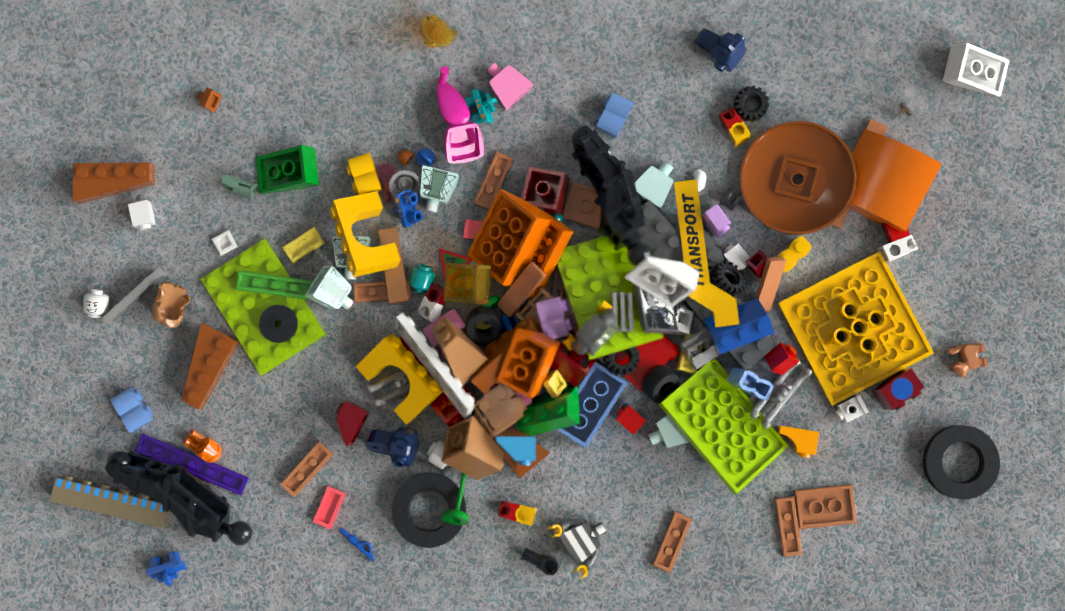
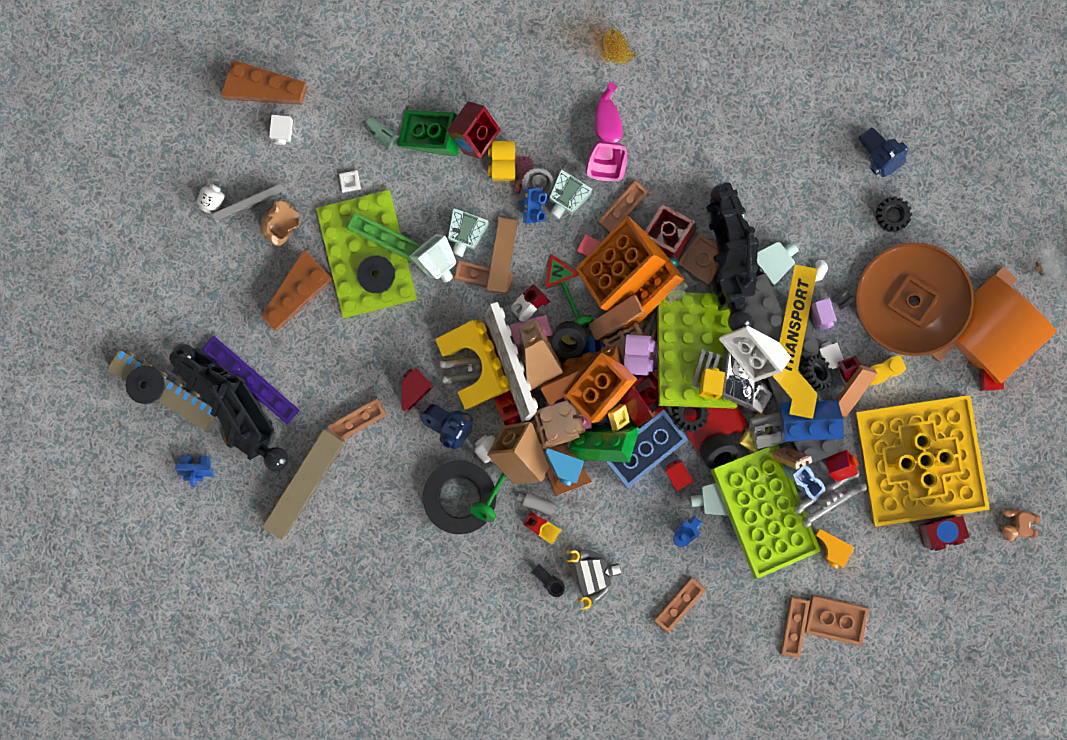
camera: 20 degrees right, 0 degrees up
medium blue brick [110,387,153,433] -> none
orange piece [183,429,222,463] -> none
dark orange tile [196,87,222,113] -> none
light yellow plate [282,227,325,264] -> none
coral tile [313,486,346,529] -> none
yellow arch [329,191,401,277] -> none
blue hand [339,528,374,562] -> none
dark orange hinge [398,150,414,166] -> none
teal head [409,264,436,293] -> none
blue tile [416,148,435,167] -> none
clear yellow brick [444,262,491,304] -> none
teal hips [465,89,498,124] -> none
bright pink torso [487,63,533,111] -> none
dark grey torso [562,300,619,356] -> none
medium blue brick [594,93,633,139] -> none
leg [719,107,751,147] -> none
white brick [836,395,869,423] -> none
white leg [877,235,918,263] -> none
black tyre [923,425,1000,499] -> none
none -> black plate [125,366,165,405]
none -> dark tan brick [262,429,346,540]
none -> dark red brick [447,101,501,159]
none -> light grey cylinder [517,493,556,516]
none -> clear plate [665,281,688,304]
none -> blue hips [673,516,702,547]
none -> yellow brick [698,367,725,400]
none -> nougat tile [772,446,812,470]

